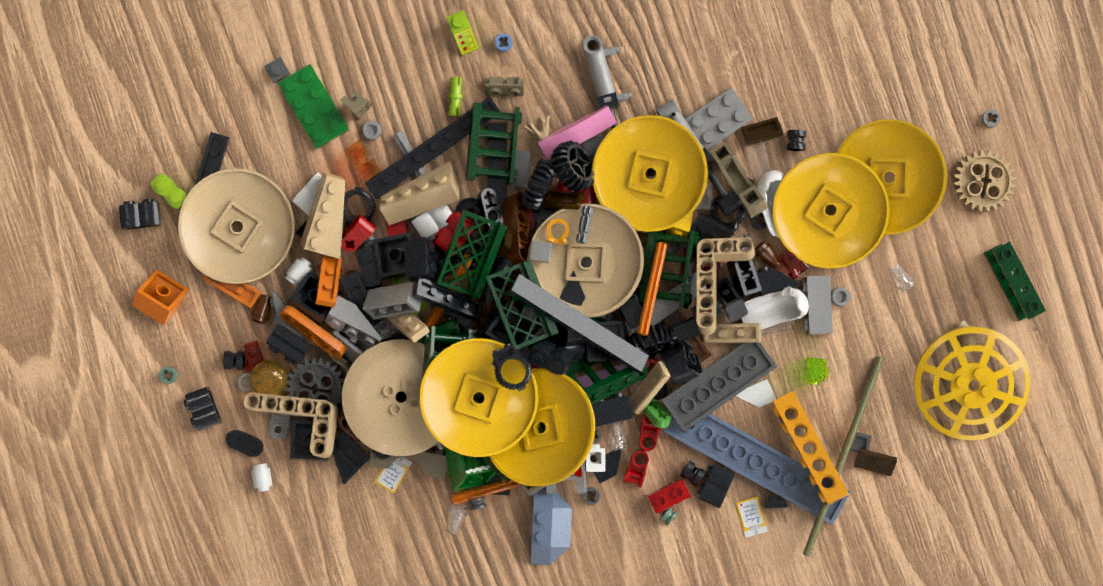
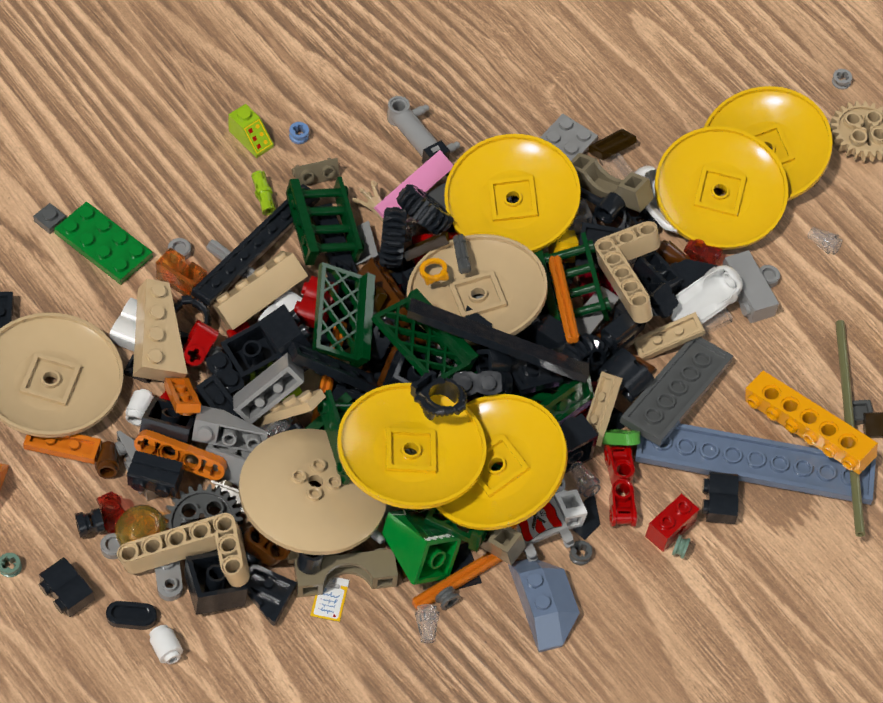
camera: 30 degrees left, 30 degrees down
dark tan hinge [341,90,372,119] -> none
light grey tile [530,240,553,263] -> none
black wheel [679,460,706,487] -> none
white sticker [736,379,776,408] -> none
white sticker [736,496,768,538] -> none
black slope [763,495,788,508] -> none
black wheel [786,130,806,151] -> none
clear neon green brick [803,357,829,386] -> none

